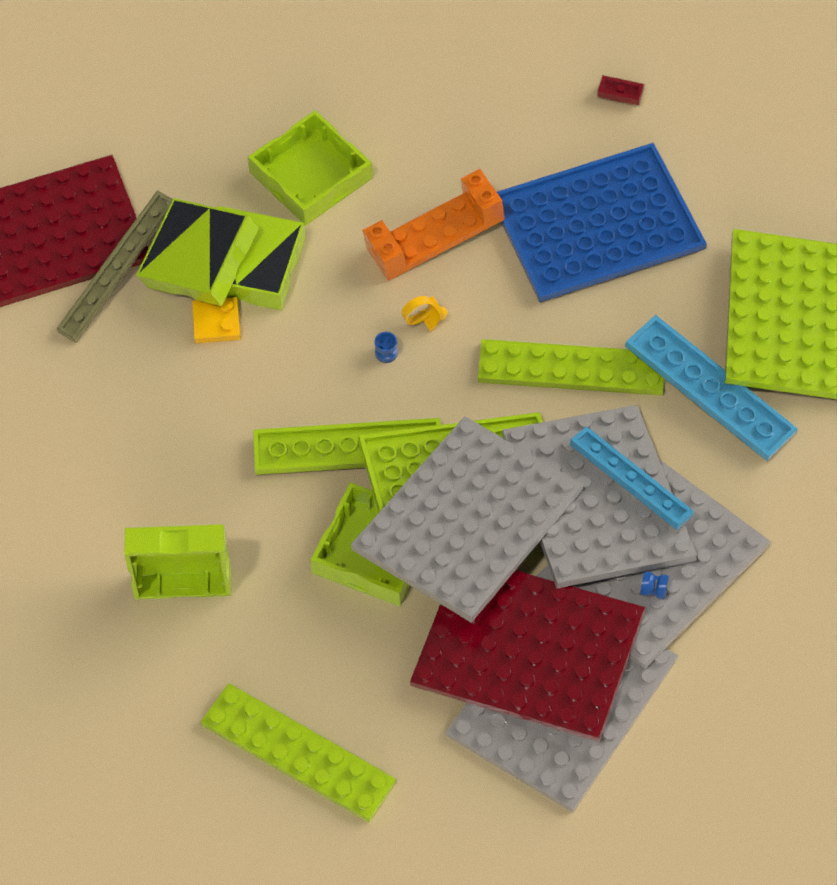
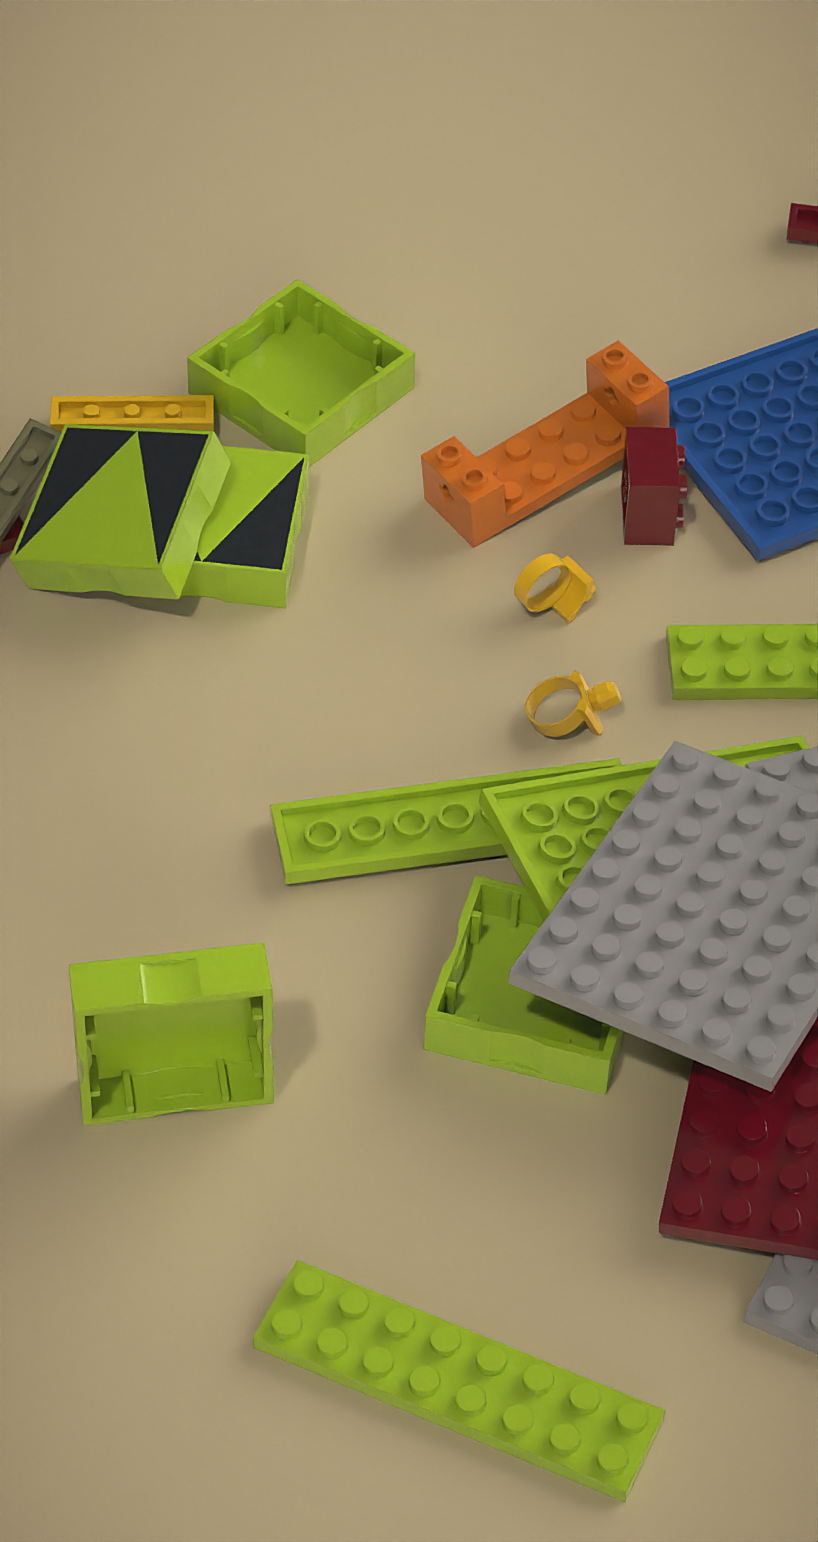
camera: 10 degrees left, 10 degrees down
yellow plate [192,297,241,344] -> none
blue wheel [374,332,398,363] -> none
none -> yellow plate [50,395,214,432]
none -> yellow piece [525,670,621,737]
none -> dark red brick [620,427,687,546]

